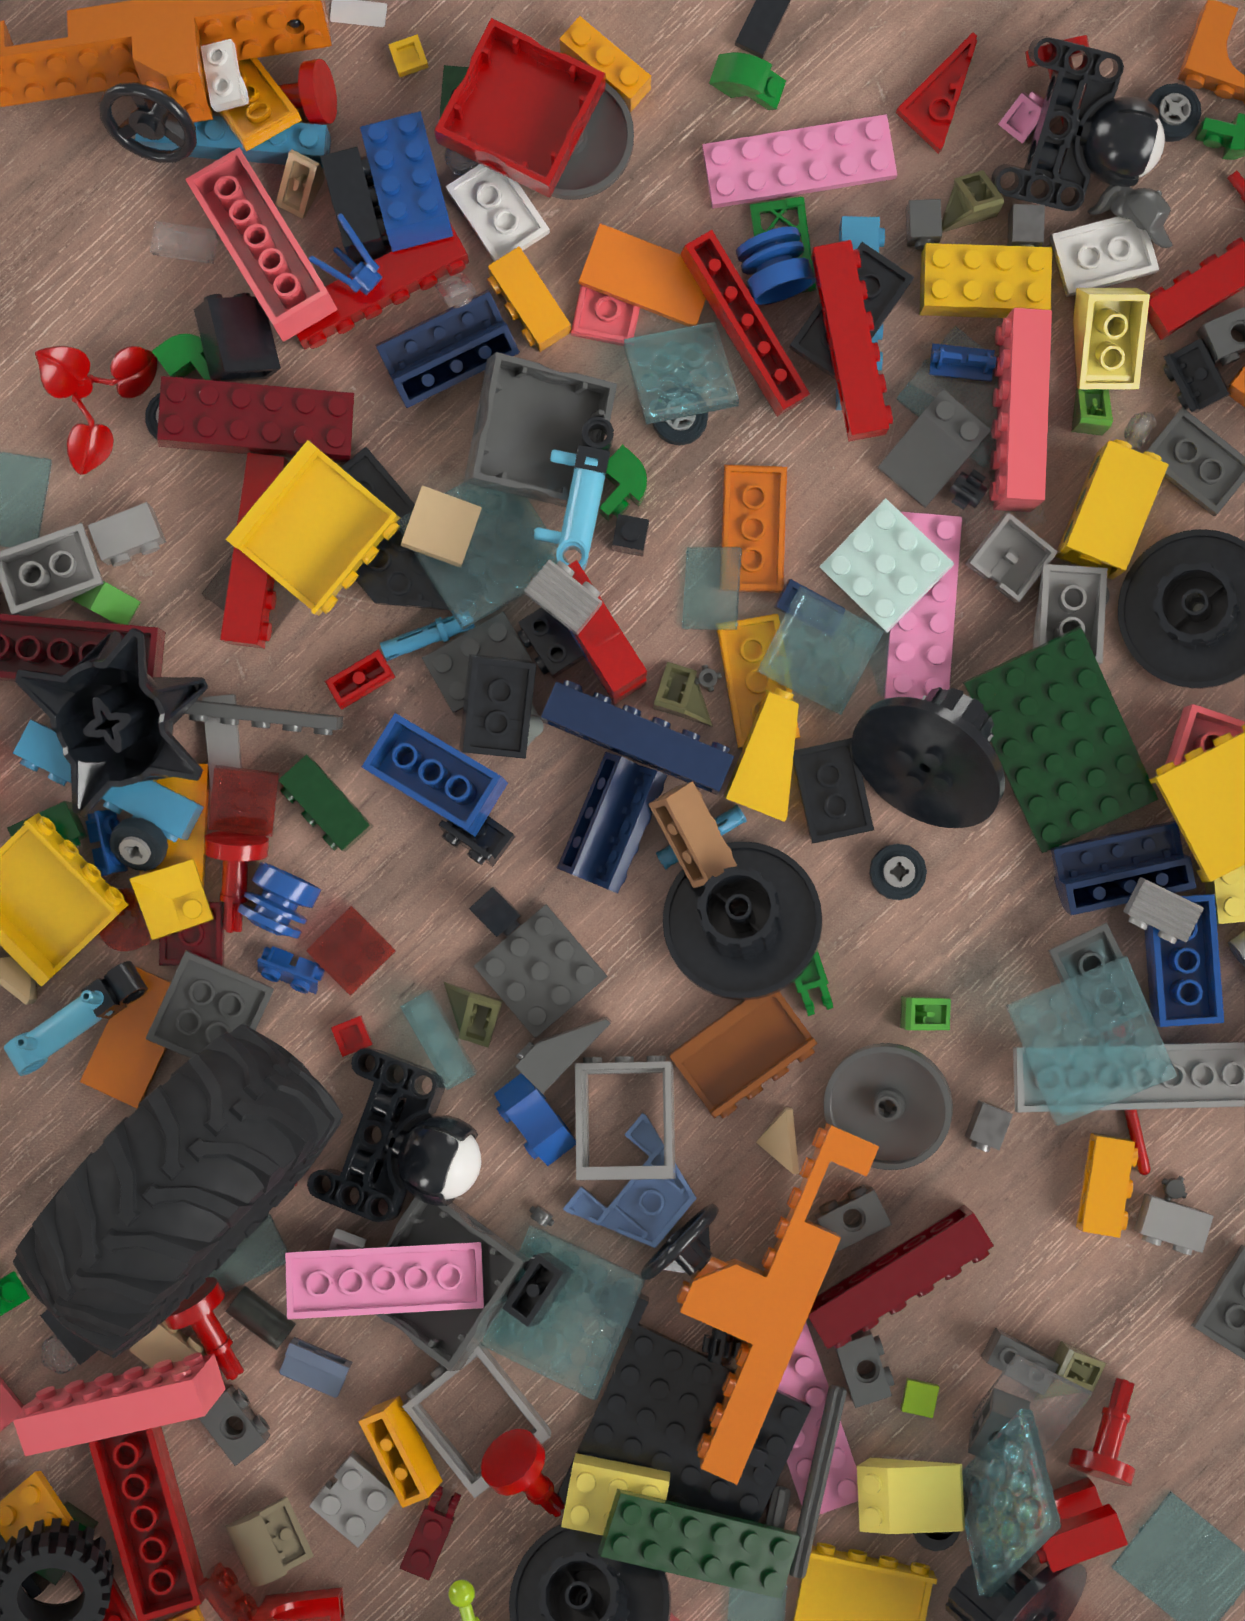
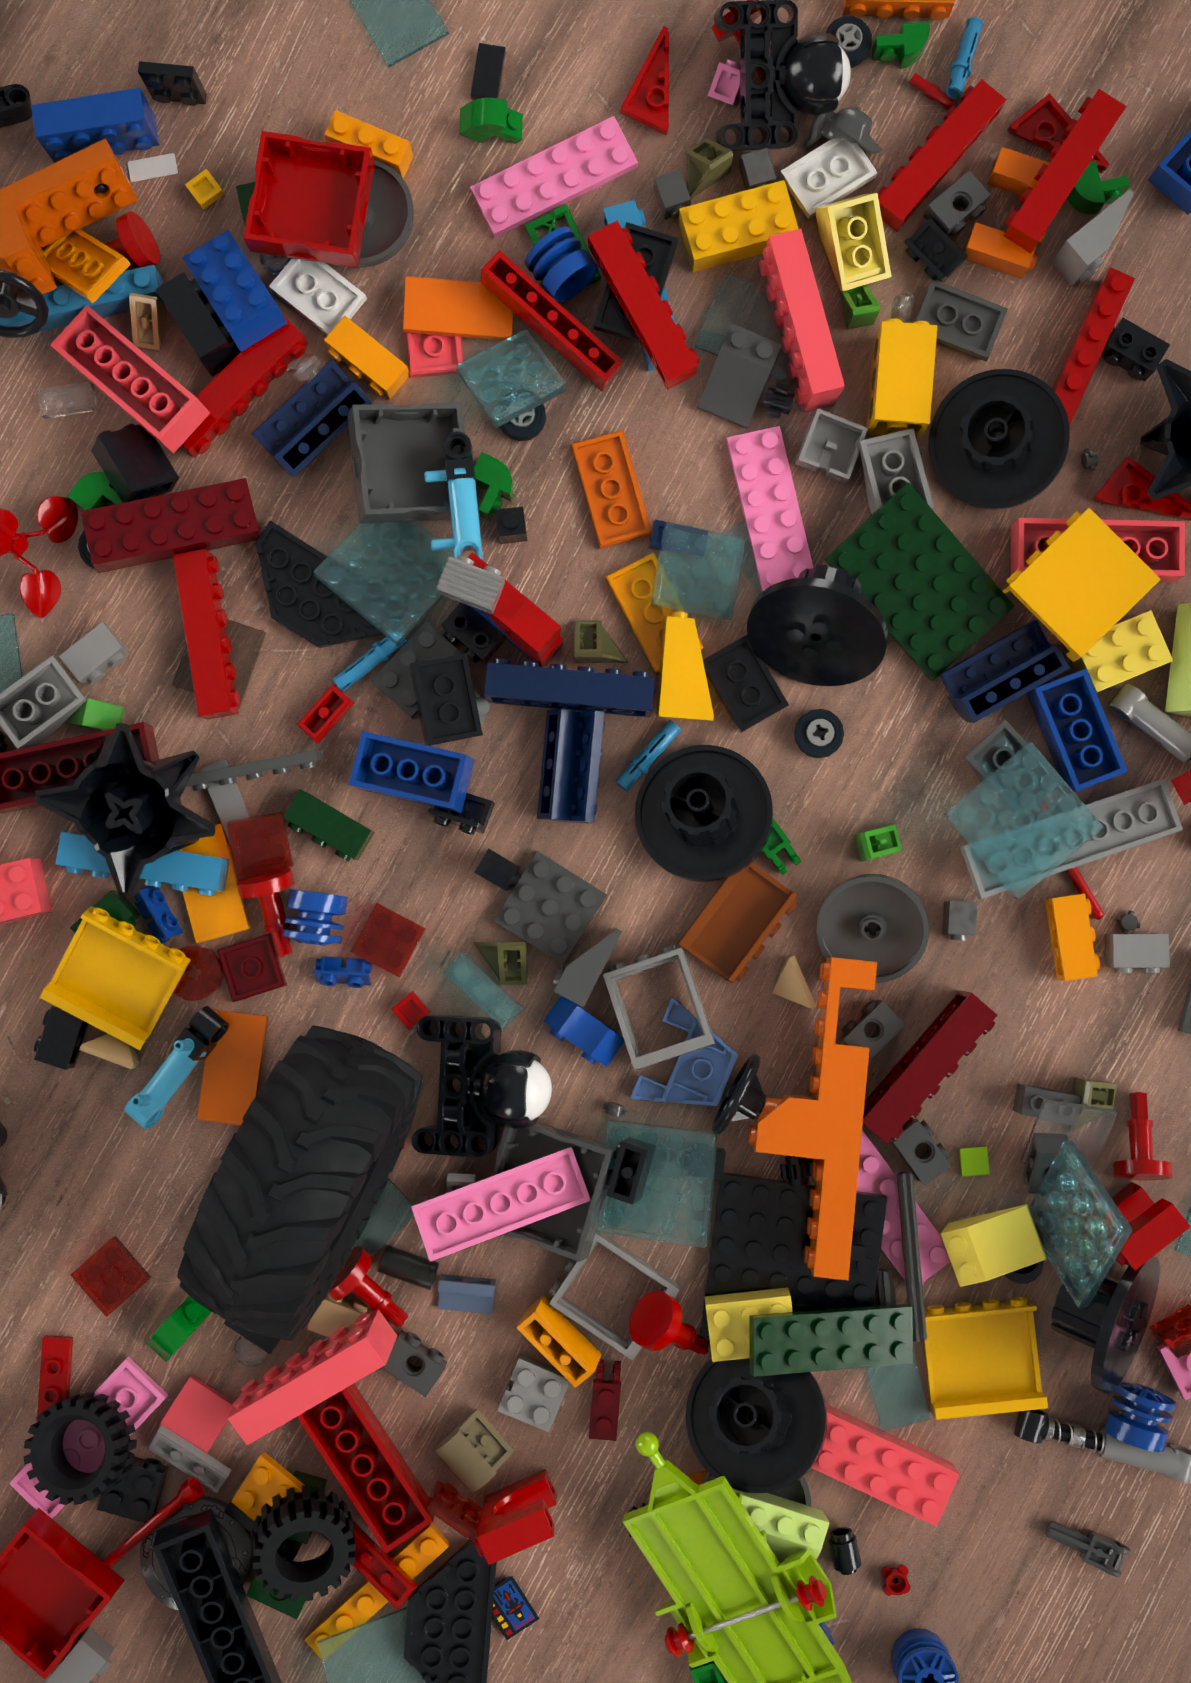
camera: 15 degrees left, 0 degrees up
black wheel [109,817,168,871] -> none
yellow plate [130,859,214,940] -> none
dark grey plate [146,950,274,1058] -> none
white plate [200,39,249,112] -> none
yellow panel [225,440,400,616] -> none
blue plant [309,213,383,295] -> none
tan tile [401,485,482,568] -> none
medium nougat brick [649,781,737,888] -> none
clear light blue piece [682,547,742,630] -> none
dark grey piece [694,665,722,692] -> none
light aqua plate [819,498,954,633] -> none
blue hinge [929,343,997,382] -> none
light grey brick [1123,877,1204,944] -> none

